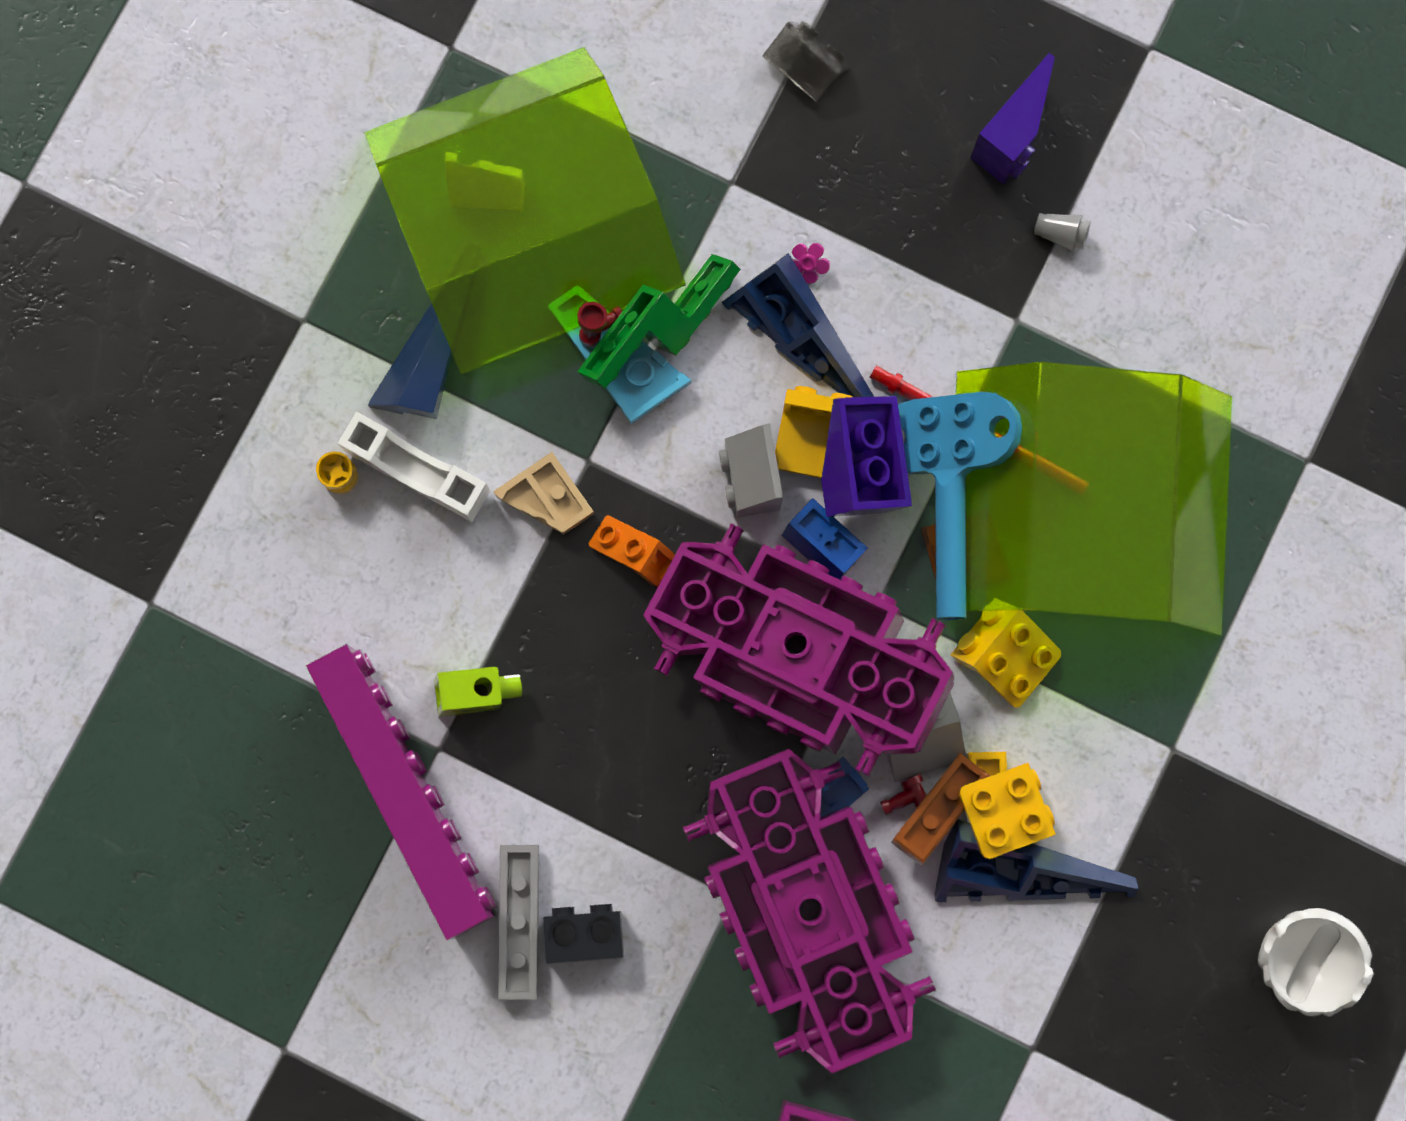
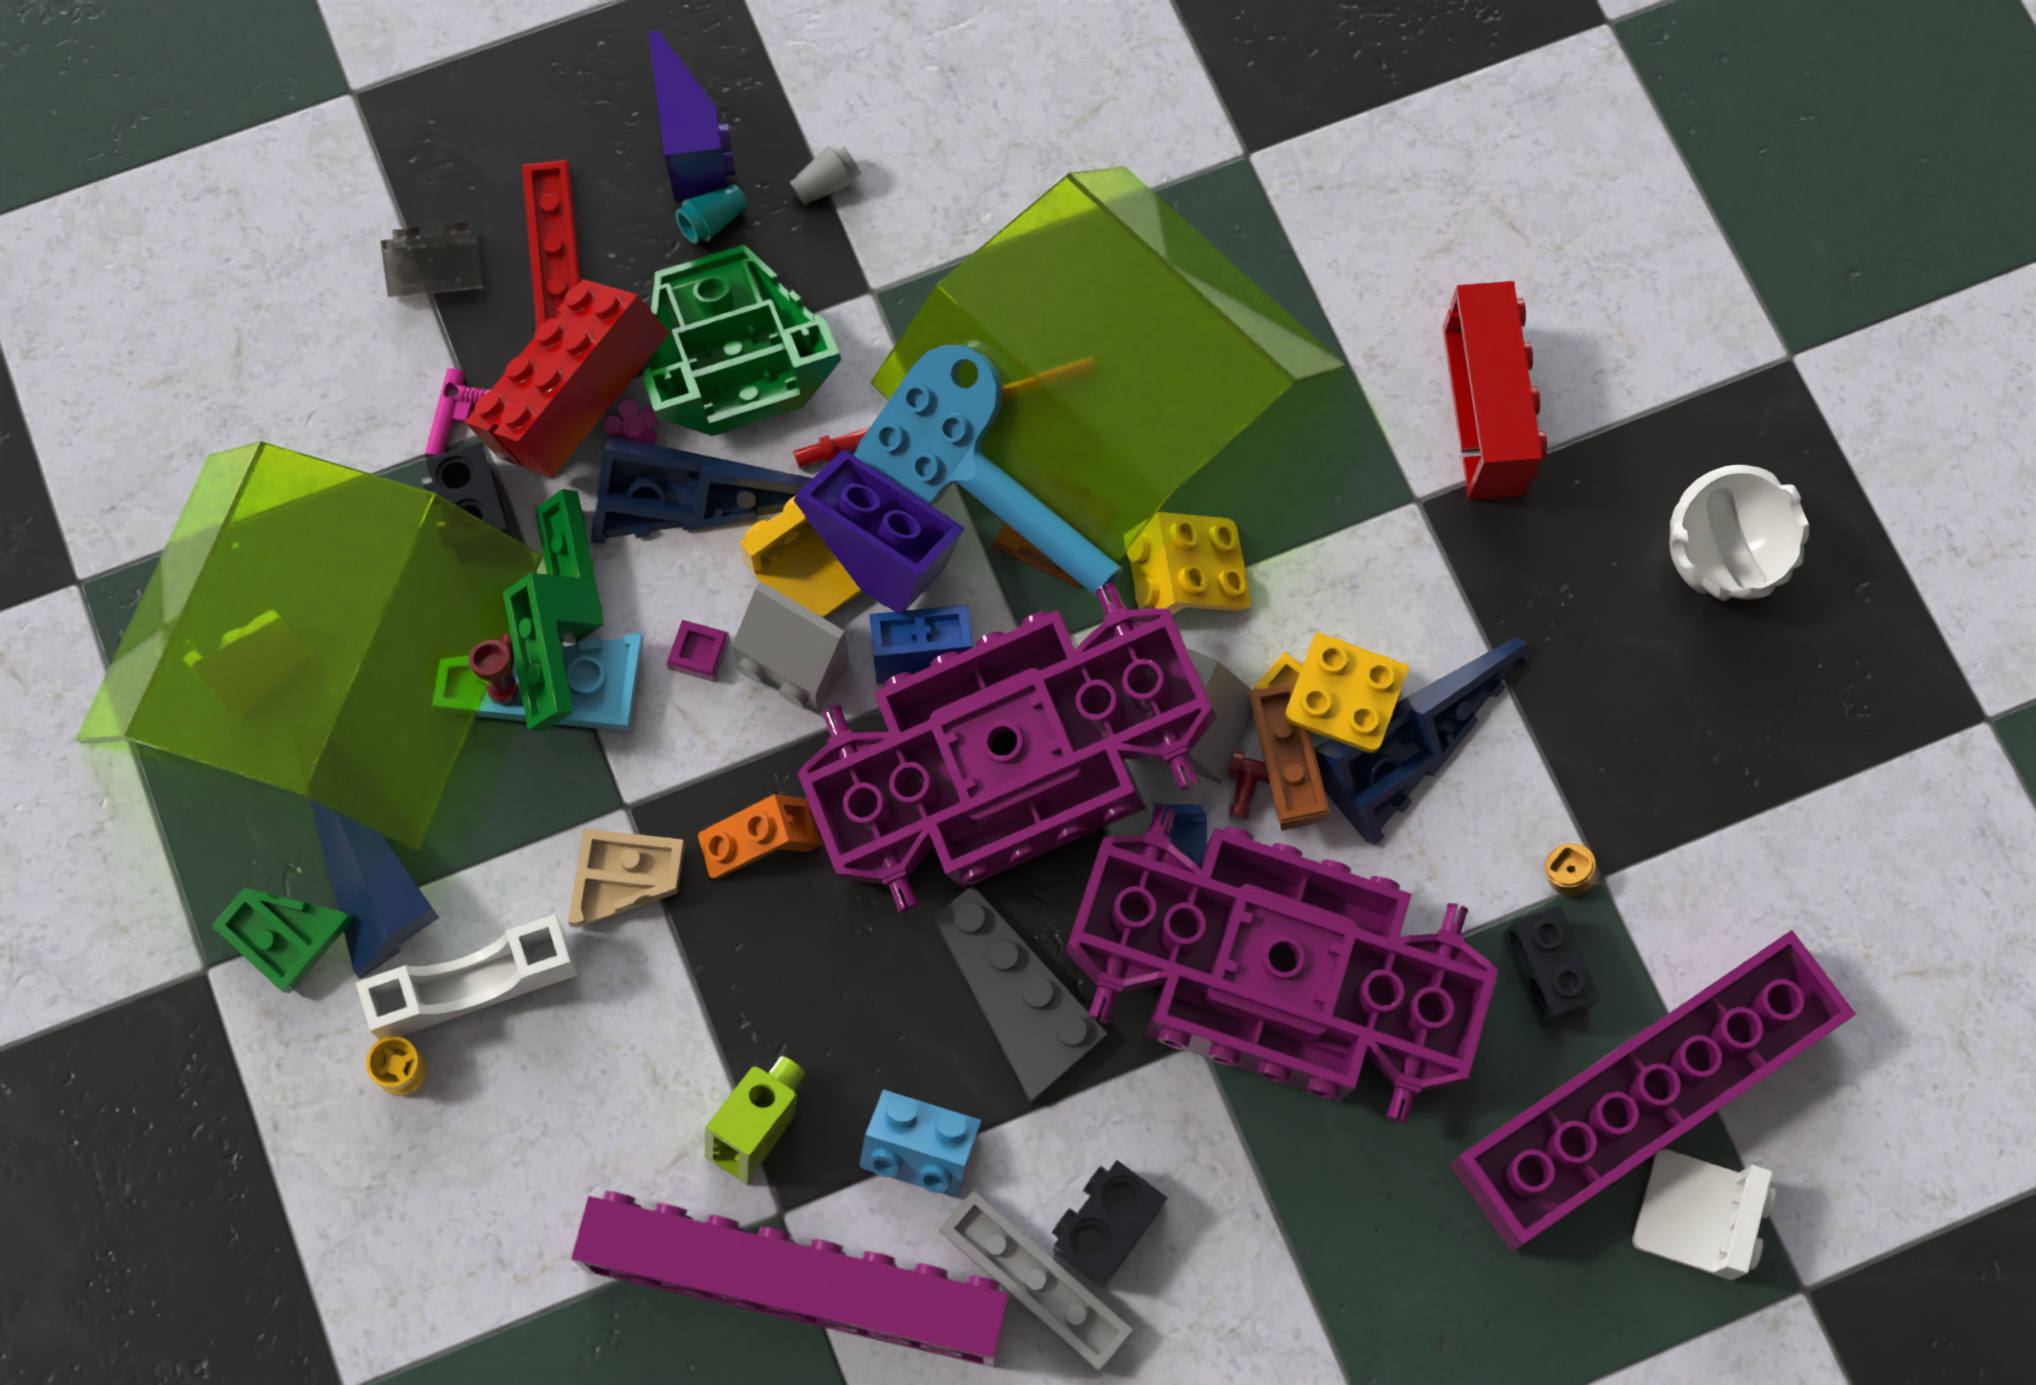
camera: 50 degrees left, 10 degrees down
none -> green wing [211,887,355,993]
none -> black brick [422,443,515,563]
none -> dark pink hose [424,368,490,459]
none -> red piece [465,279,670,478]
none -> red tile [522,160,581,329]
none -> green wedge [643,245,841,436]
none -> magenta tile [667,619,730,682]
none -> teal cone [675,184,748,244]
none -> dark azure bracket [859,1090,981,1197]
none -> dark grey wing [934,885,1107,1105]
none -> red piece [1442,281,1548,500]
none -> black brick [1503,904,1601,1028]
none -> pearl gold tile [1545,843,1598,896]

